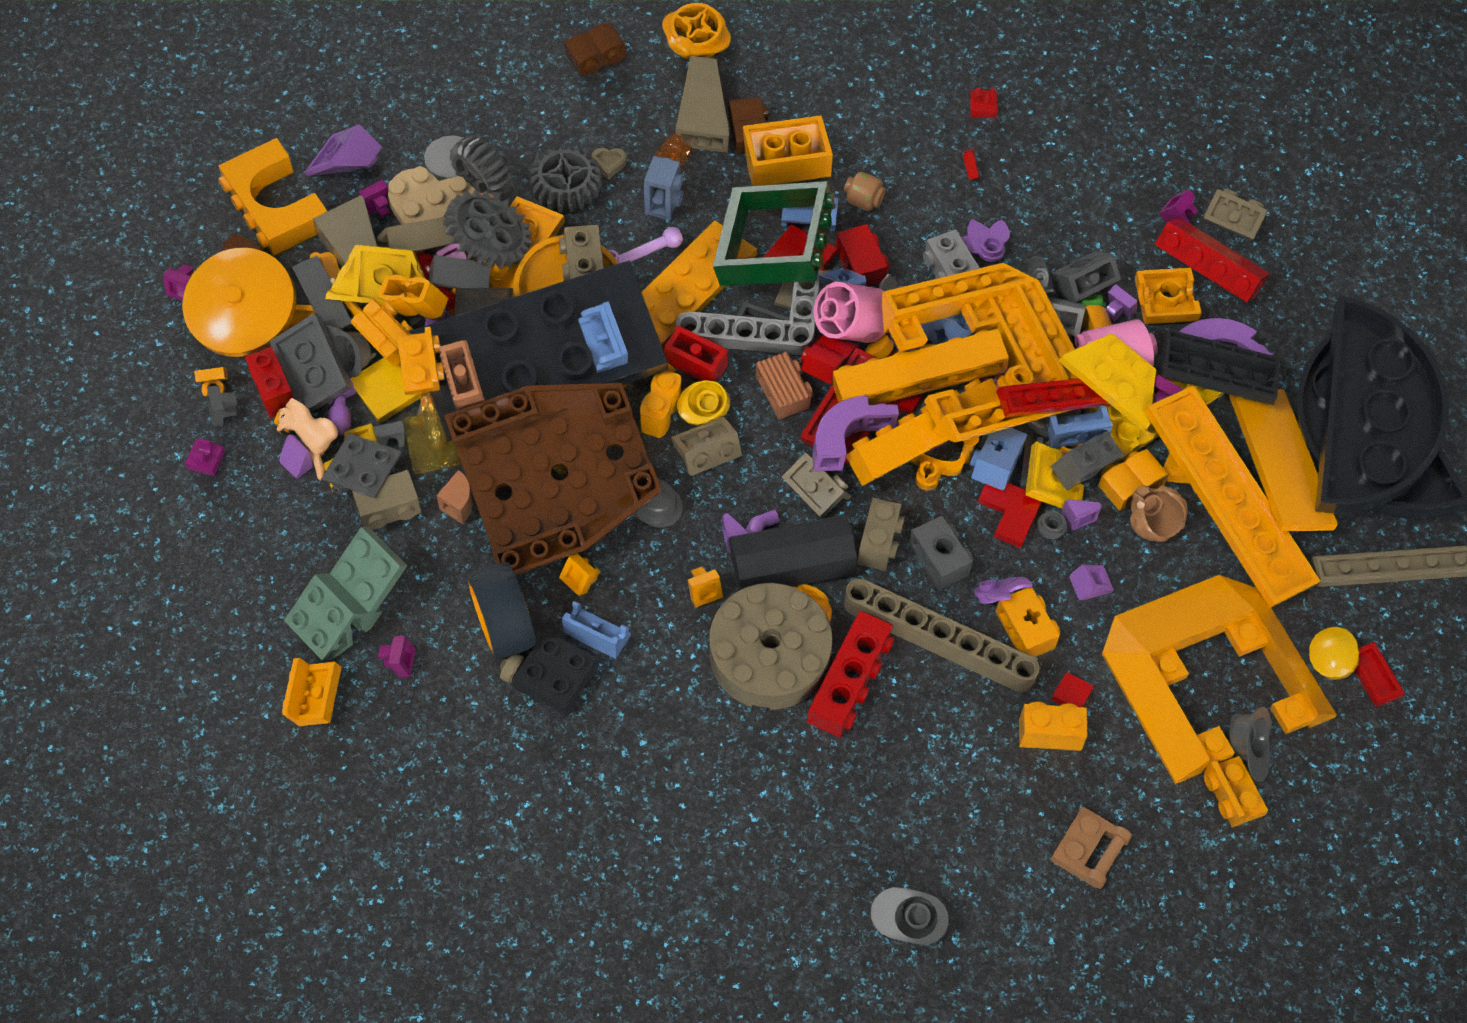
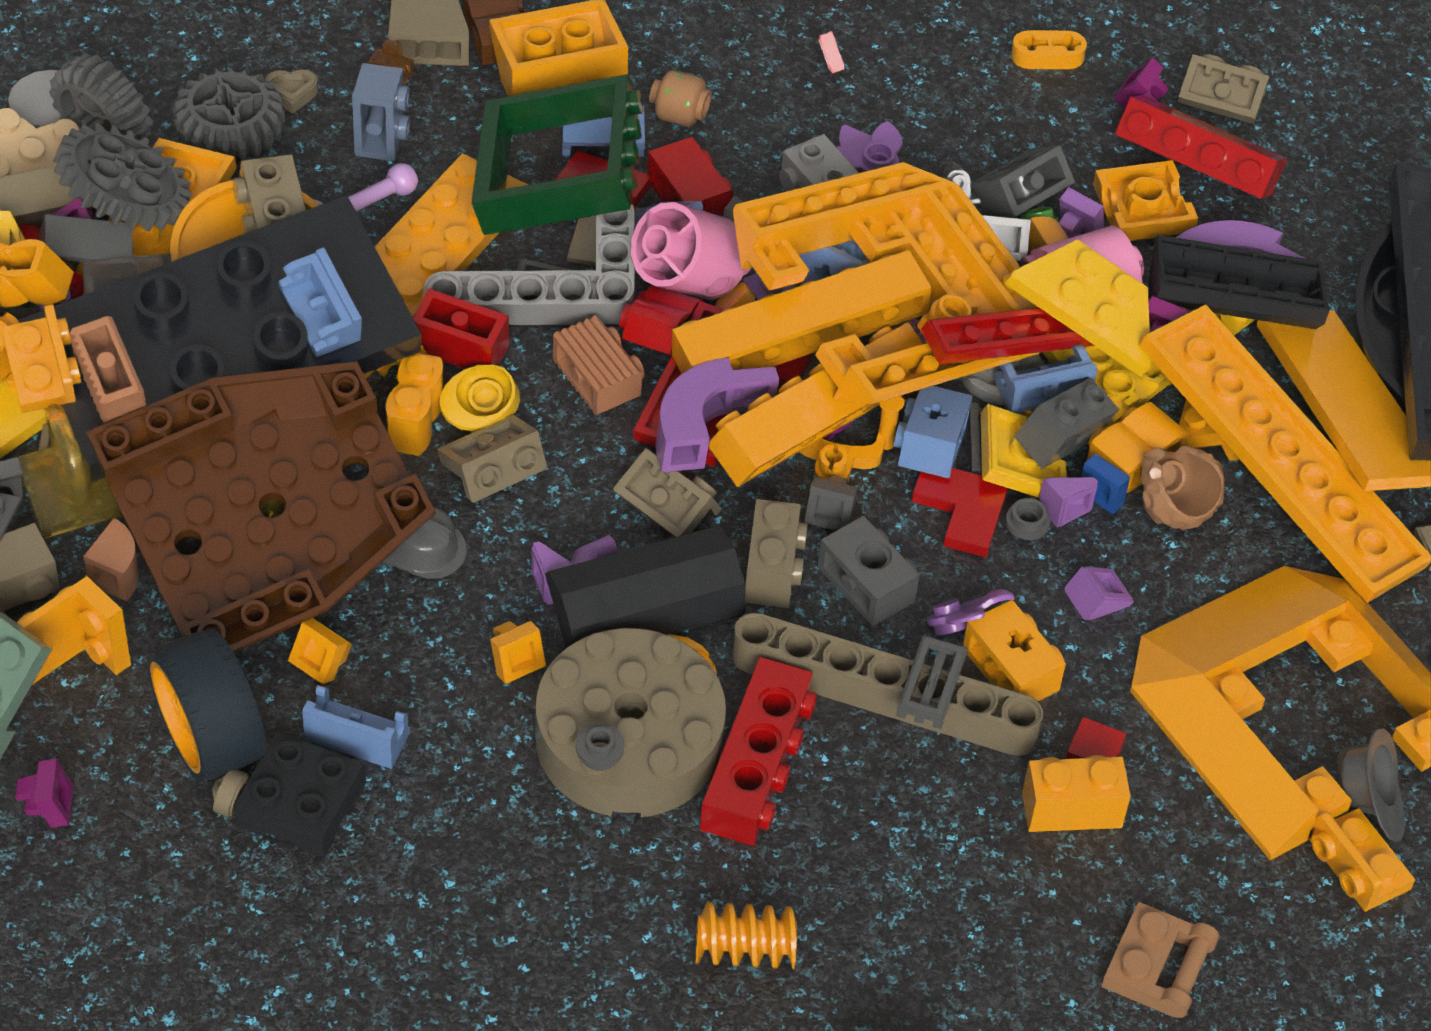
camera: 10 degrees left, 10 degrees down
none -> light orange bracket [17,576,131,685]
none -> dark grey plate [576,724,624,771]
none -> light orange piece [695,901,797,970]
none -> dark grey tile [804,475,858,531]
none -> dark grey tile [896,635,968,729]
none -> light orange beam [1011,30,1087,69]
none -> blue tile [1081,454,1130,514]

